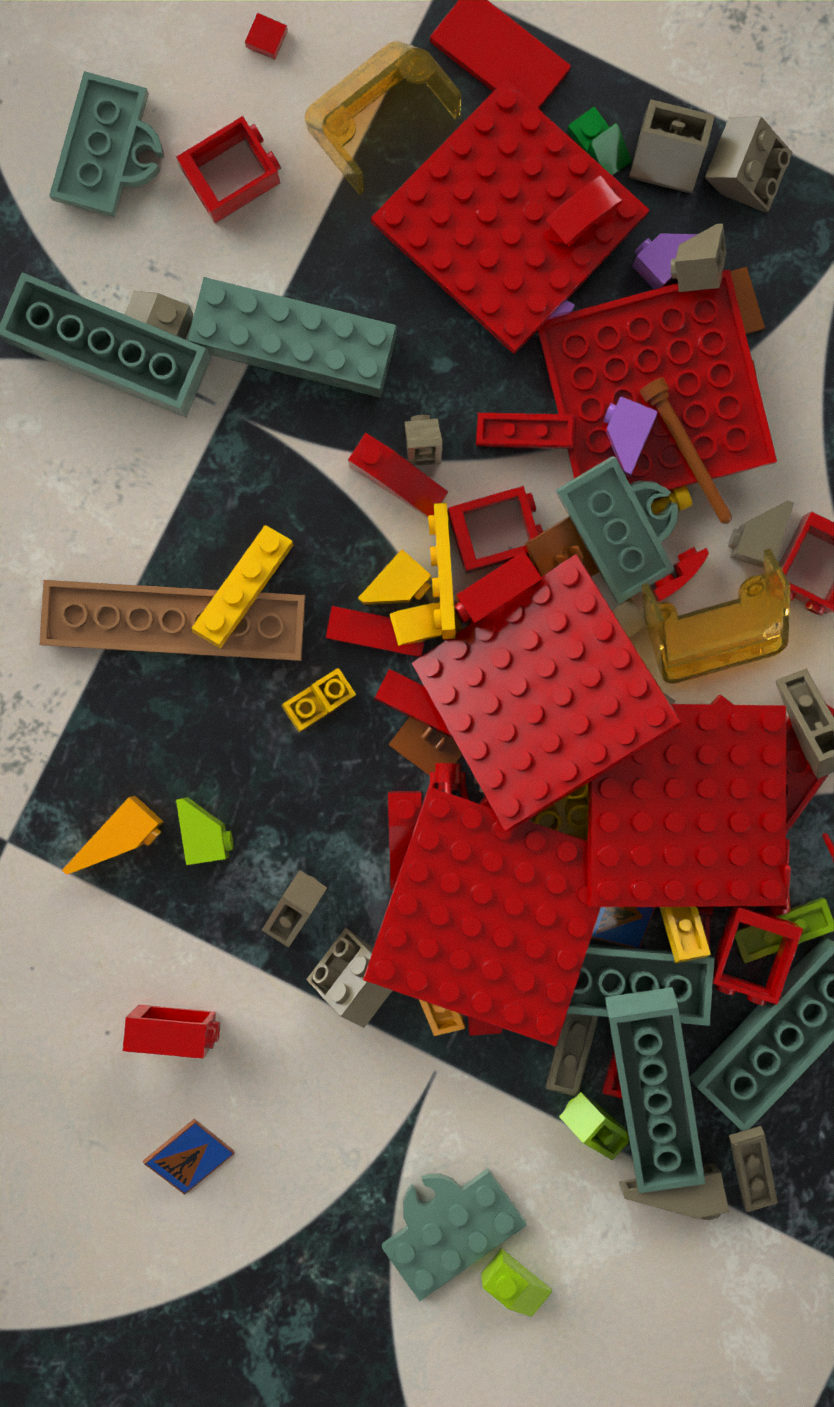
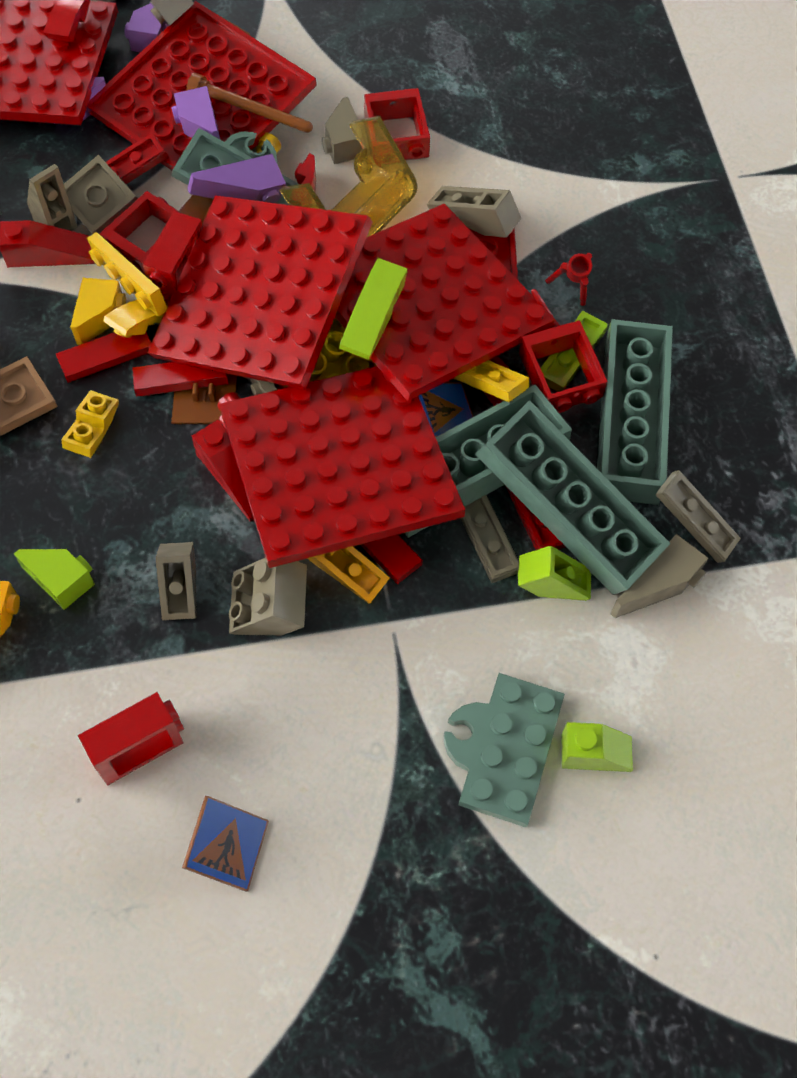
camera: 40 degrees left, 25 degrees down
none -> dark tan plate [64,155,138,234]
none -> medium lavender slope [187,154,286,203]
none -> lime slope [339,258,407,360]

